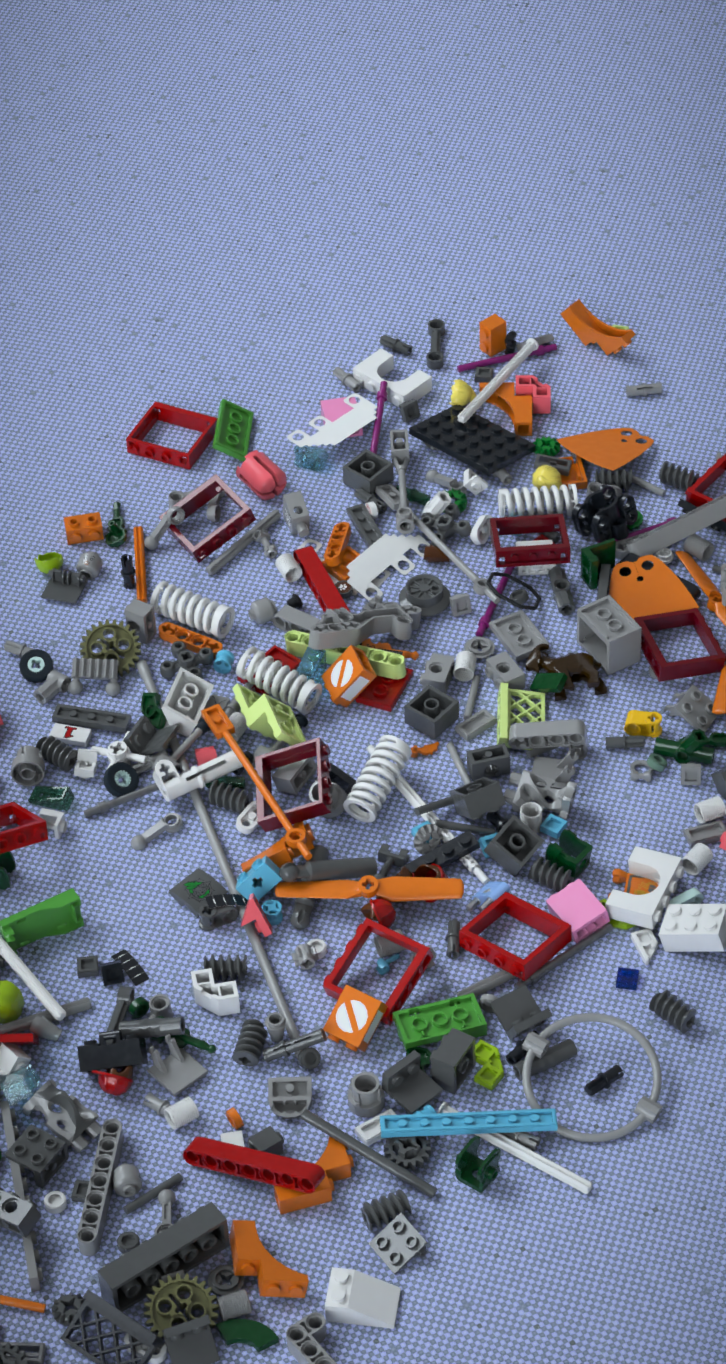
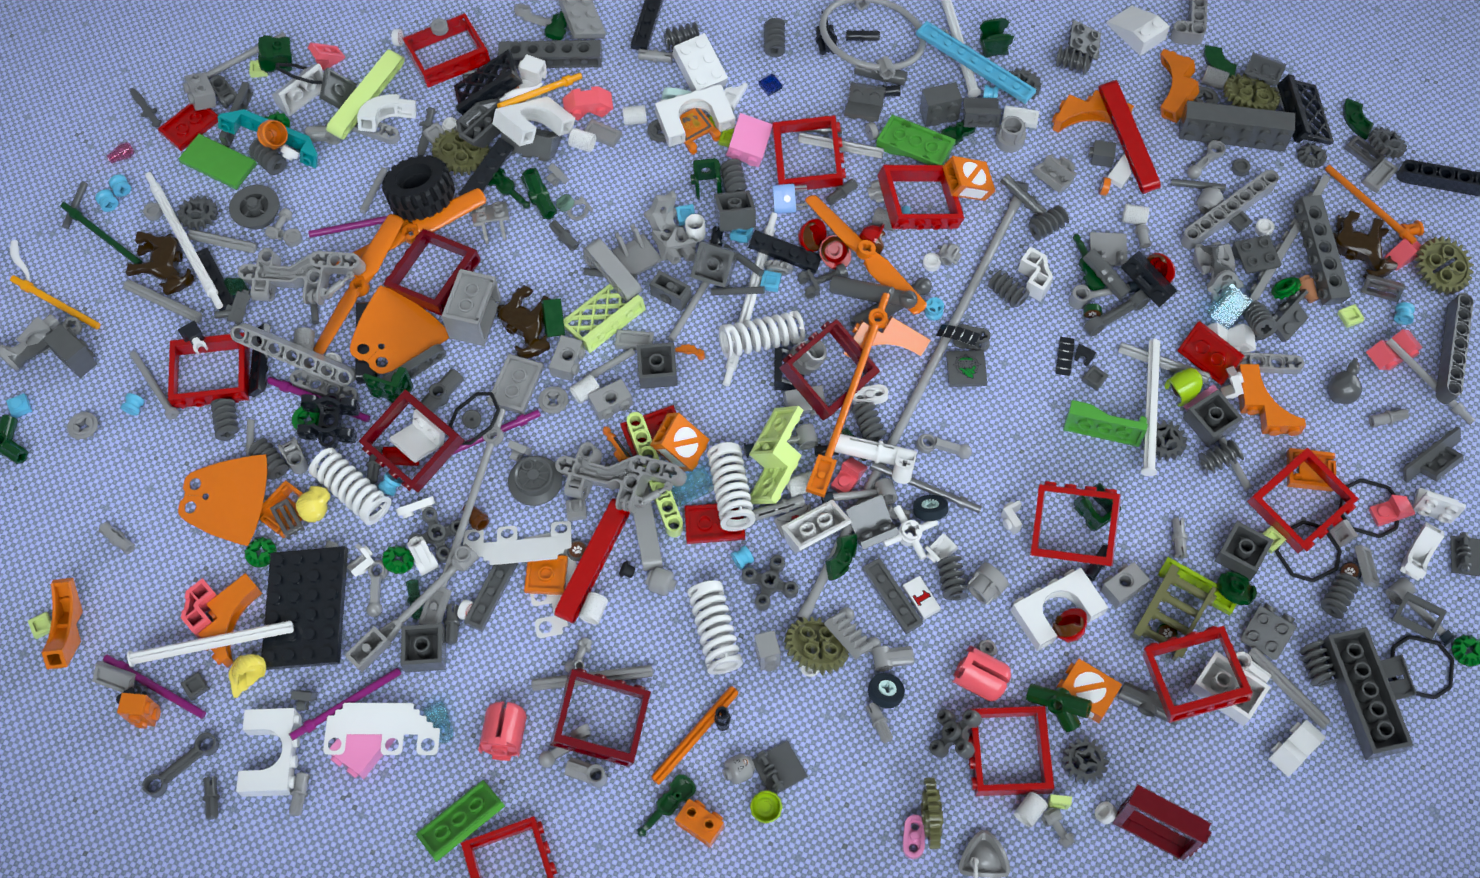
camera: 135 degrees left, 20 degrees up
slope [28,786,74,811] -> none
light grey cone [29,1016,63,1041] -> none
light grey piece [144,506,185,550] -> none
orange beam [158,622,223,659] -> none
medium azure brick [236,855,282,901] -> none
coral slope [241,893,273,937] -> none
light grey cone [265,1012,286,1043] -> none
light grey torso [283,491,309,537] -> none
dark grey piece [300,1109,438,1198] -> none
orange beam [324,522,352,567] -> none
lime tile [474,1039,504,1091] -> none
yellow piece [624,710,662,738] -> none
none -> black piece [815,11,837,55]

